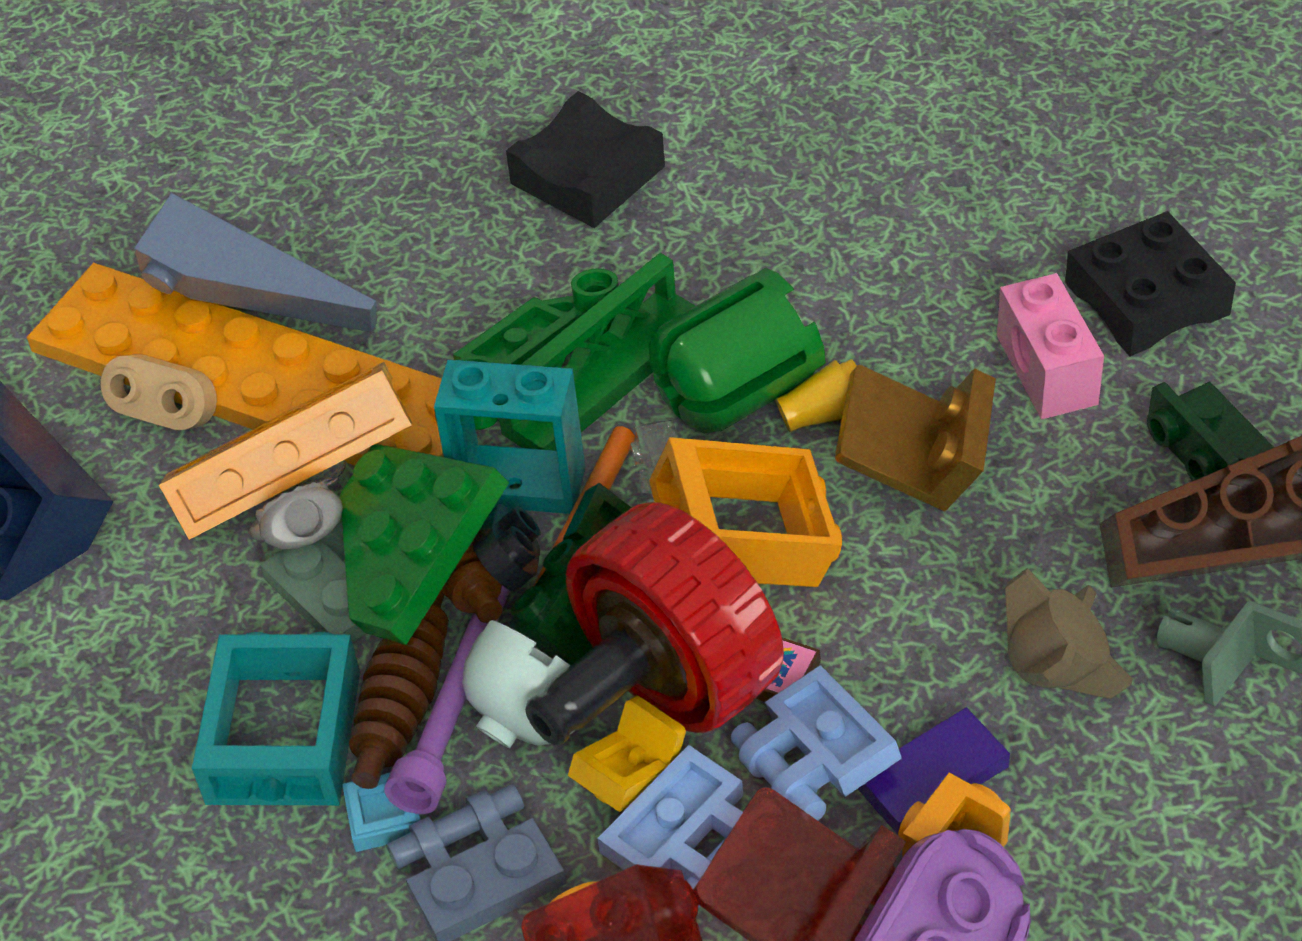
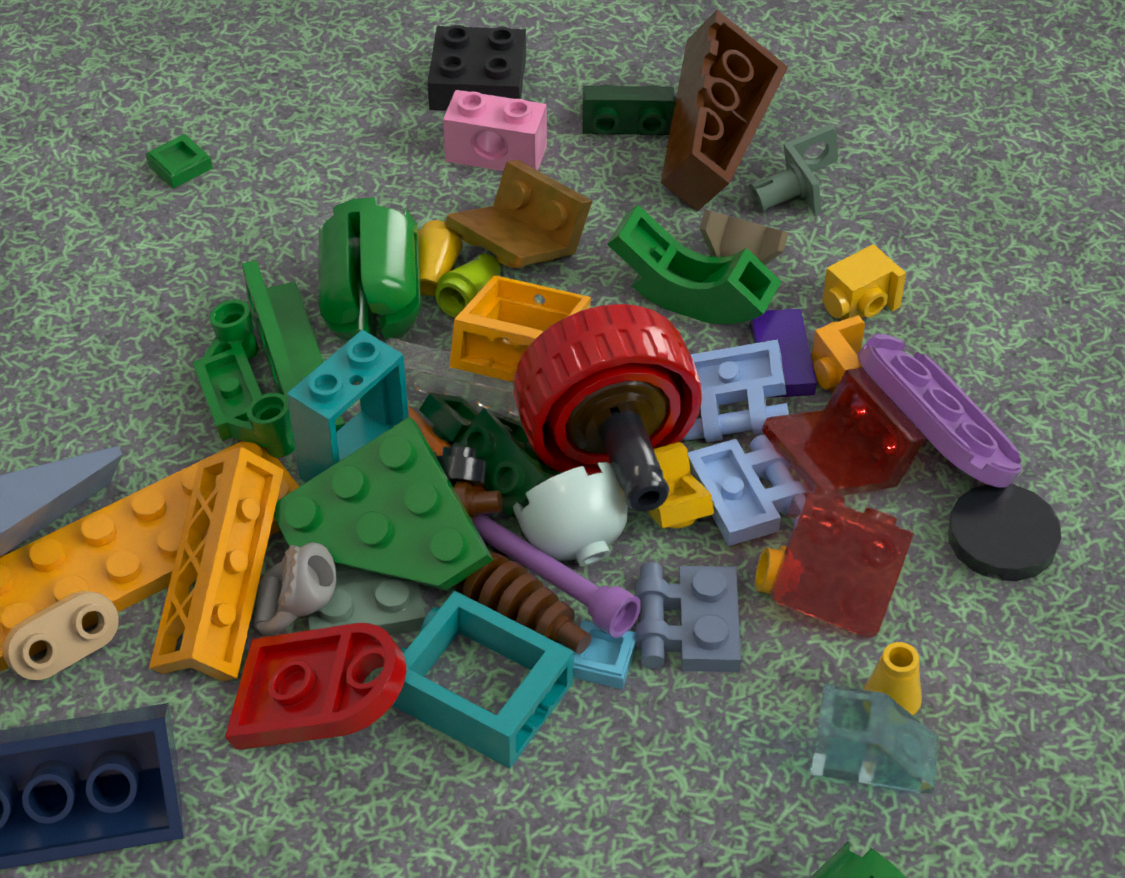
camera: 65 degrees left, 0 degrees up
black brick [506,91,665,228] -> none
none -> green tile [145,134,213,189]
none -> red tile [225,623,406,750]
none -> lime cone [435,253,501,318]
none -> green arch [607,205,782,324]
none -> yellow brick [822,244,906,320]

